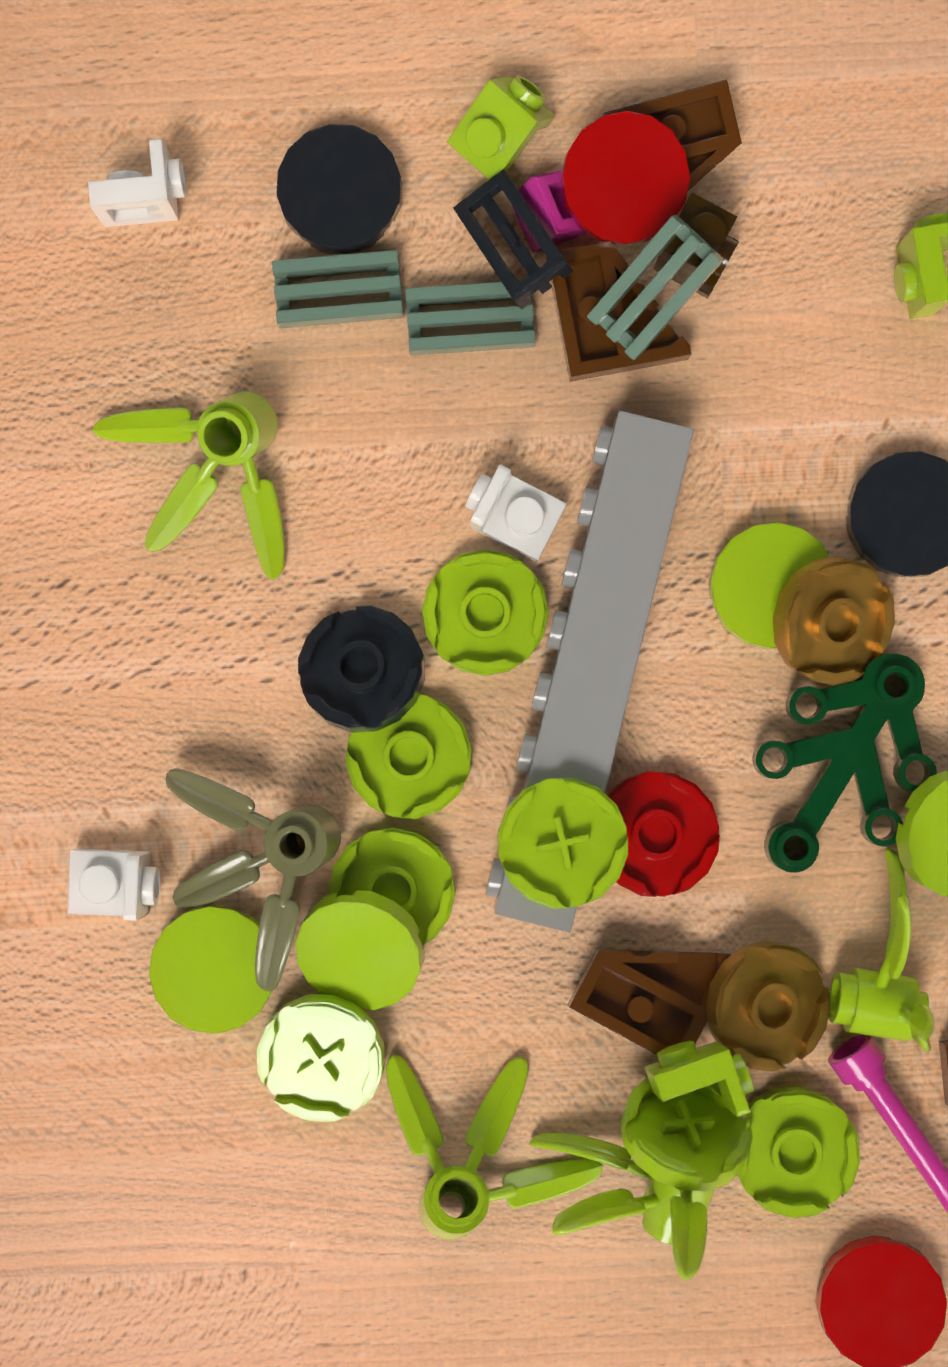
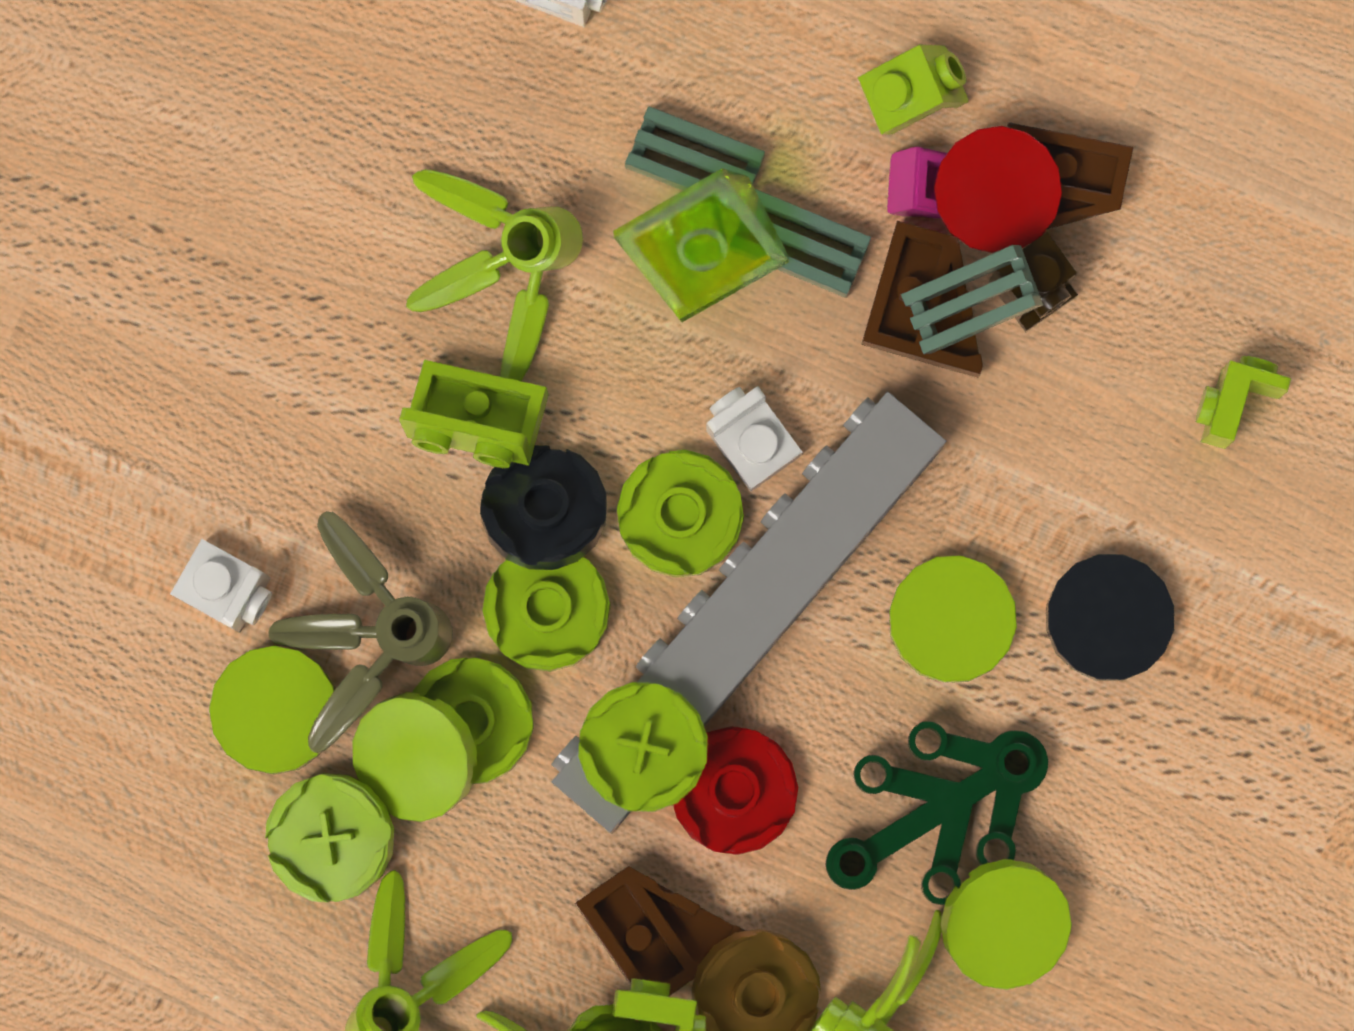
camera: 30 degrees right, 5 degrees down
black tile [276,124,402,254] -> none
black tile [453,169,574,310] -> none
pearl gold tile [773,556,895,685] -> none
none -> lime bracket [399,360,549,468]
none -> clear neon green slope [613,168,789,322]

